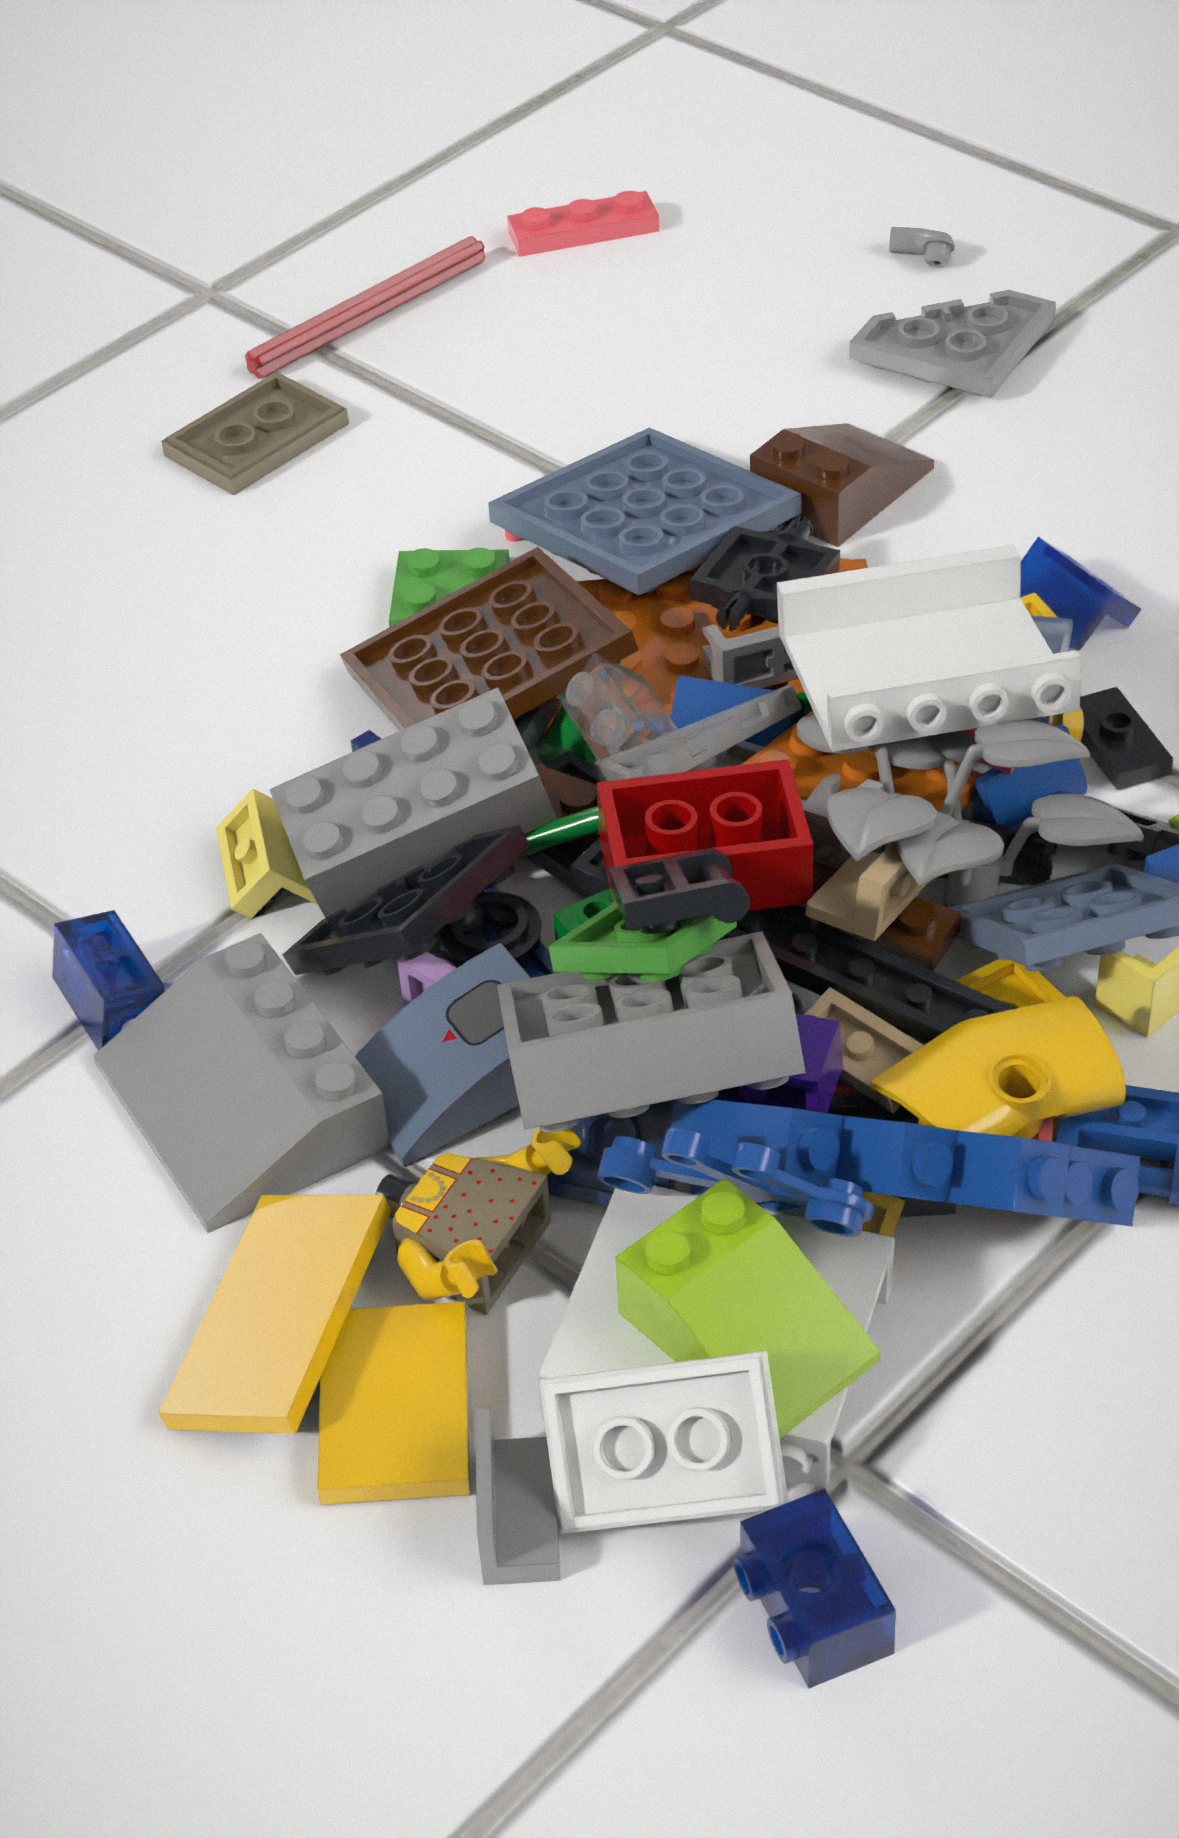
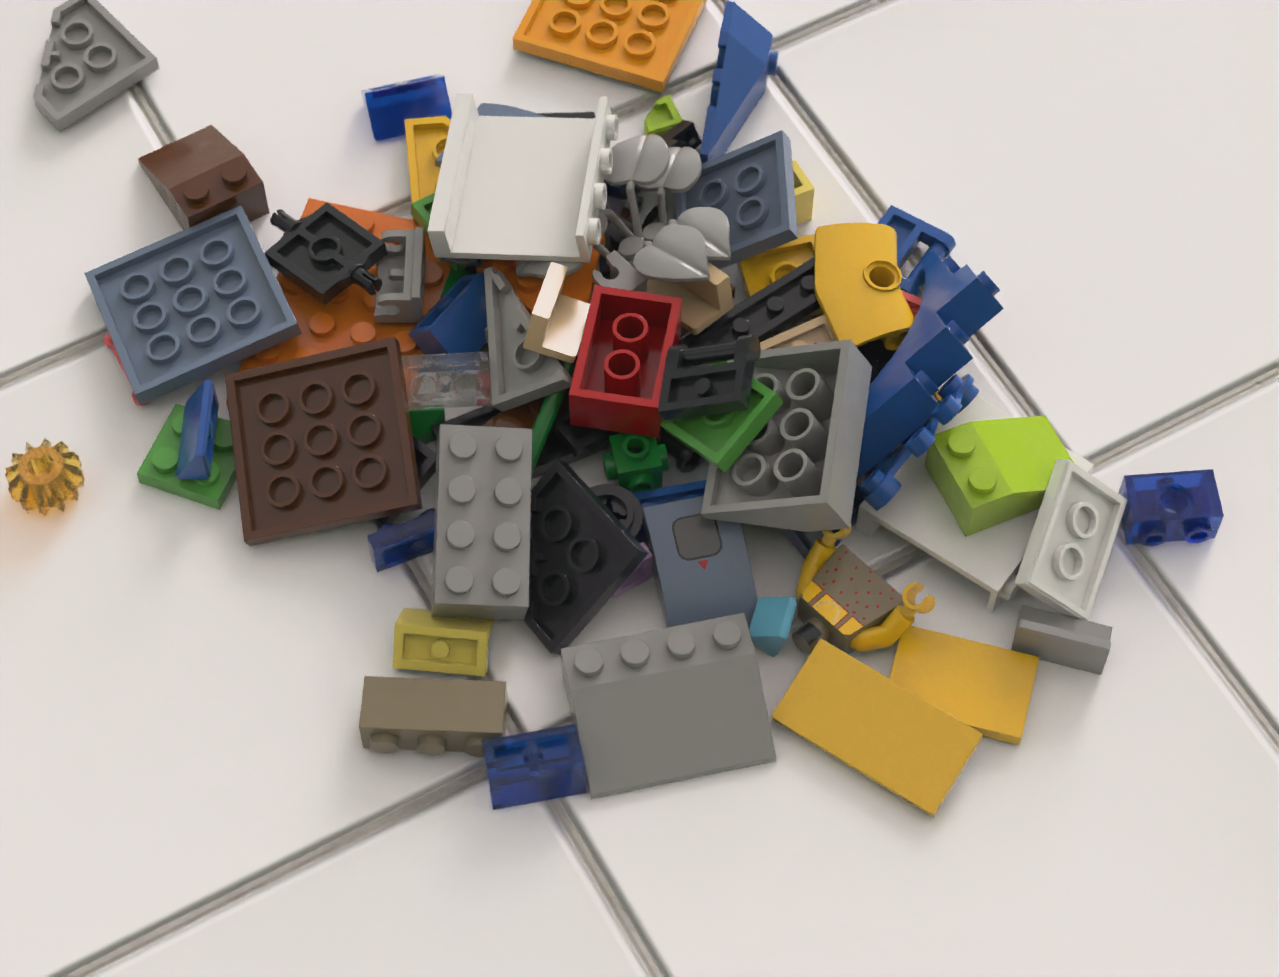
camera: 75 degrees left, 15 degrees up
none -> clear yellow gear [5,438,85,517]
none -> blue slope [176,380,219,480]
none -> dark tan brick [359,676,508,757]
none -> tan panel [522,262,590,363]
none -> medium azure slope [749,597,797,657]

